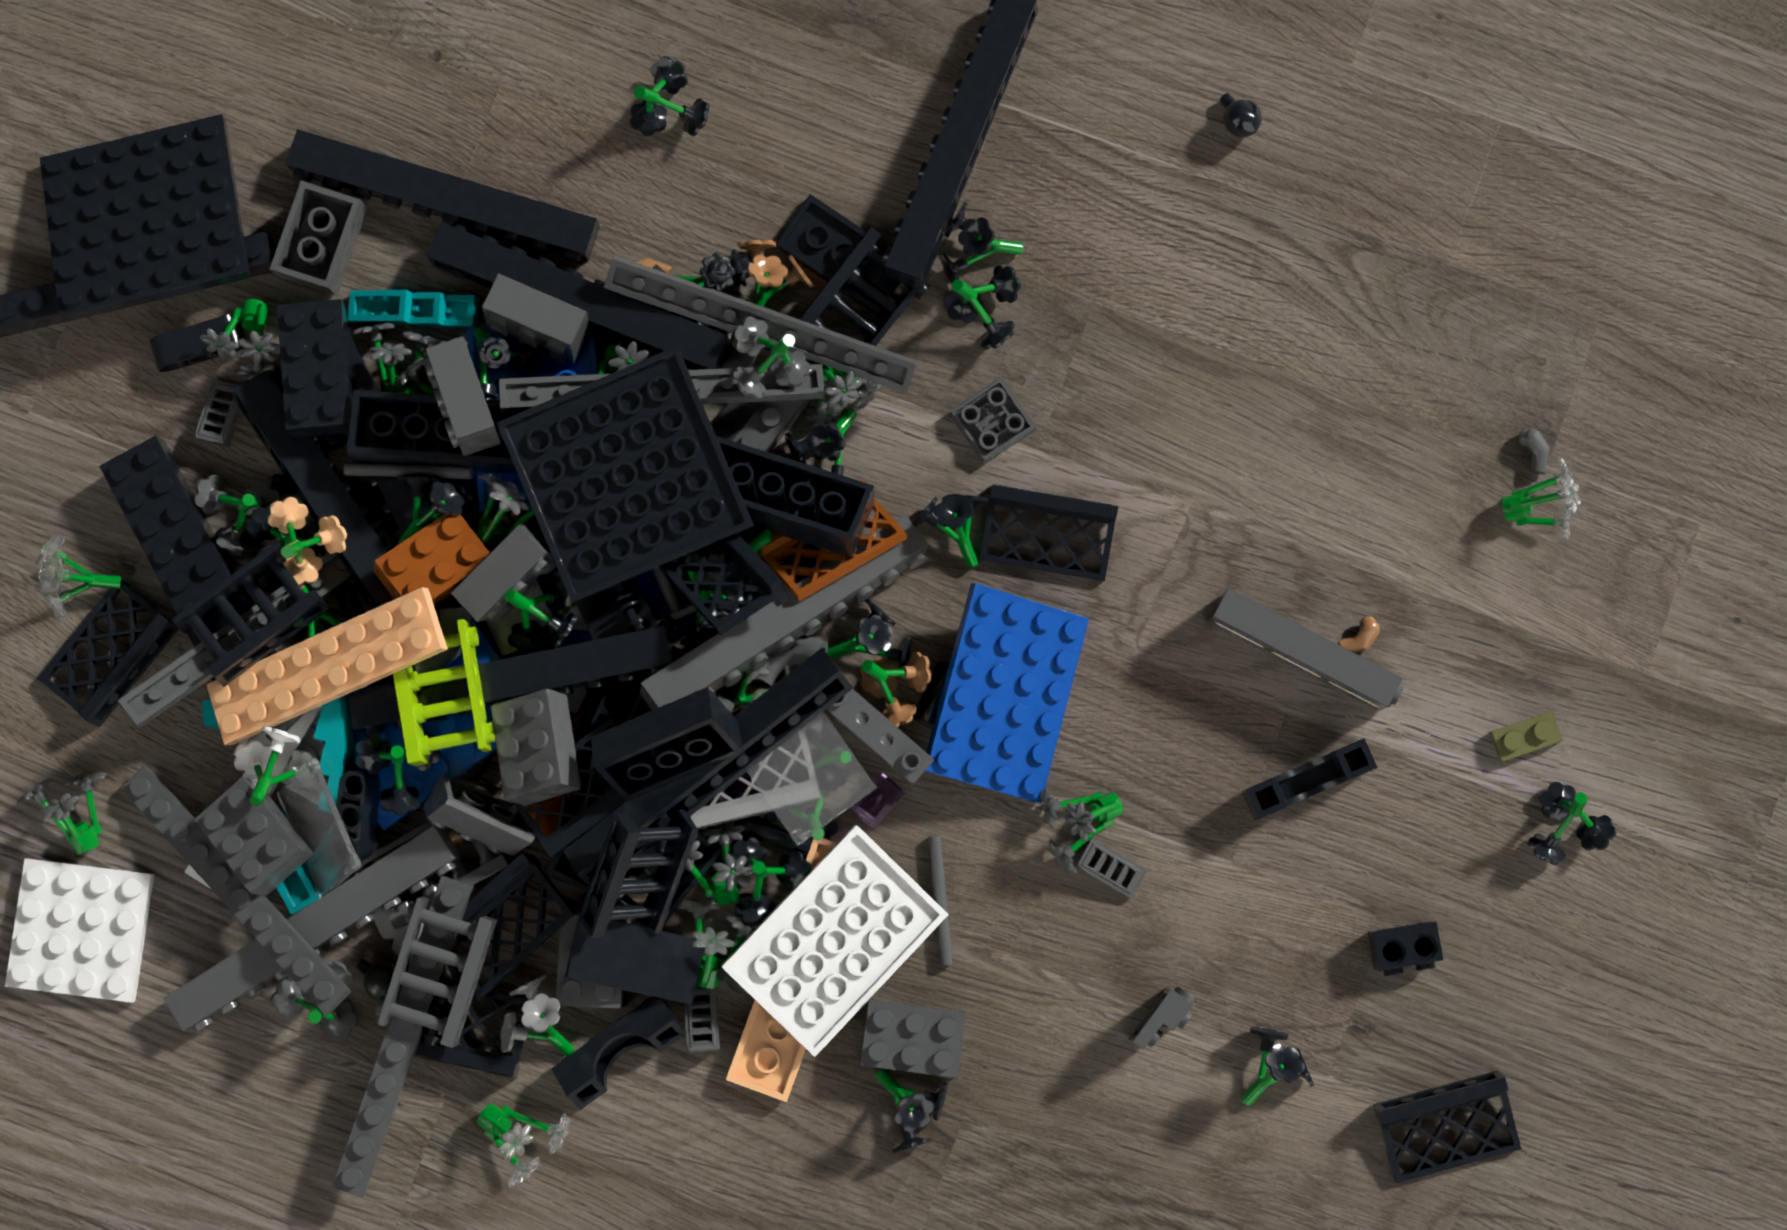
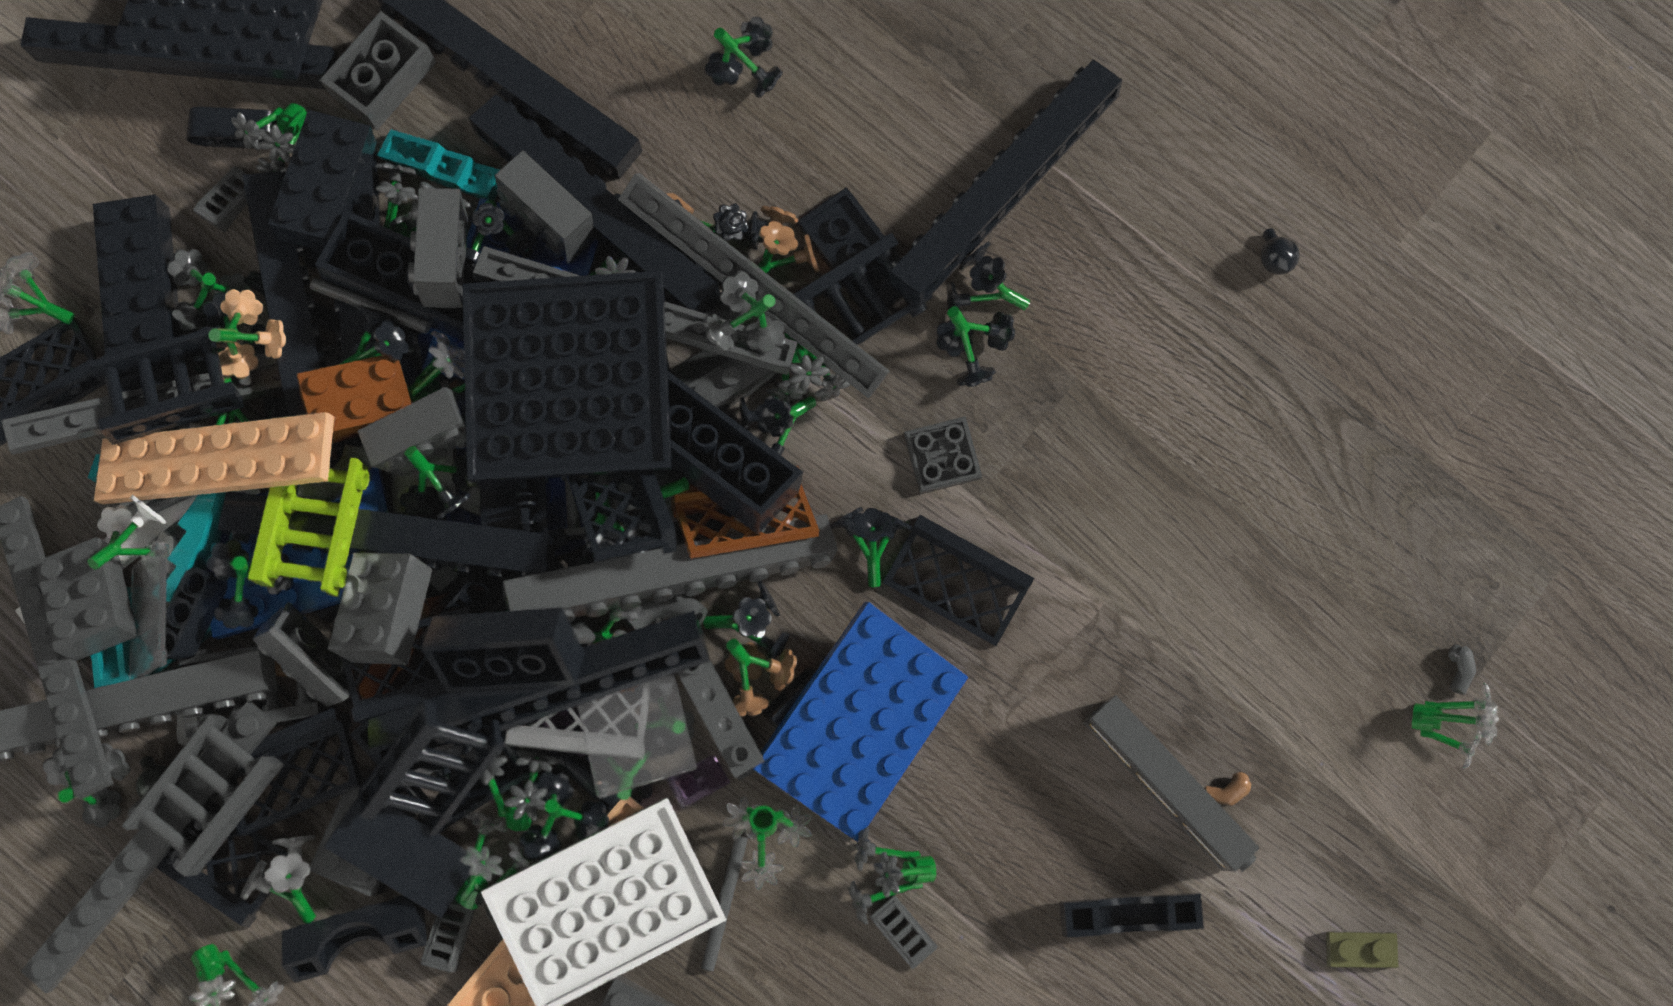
camera: 15 degrees right, 5 degrees down
none -> clear plant [722,796,813,890]

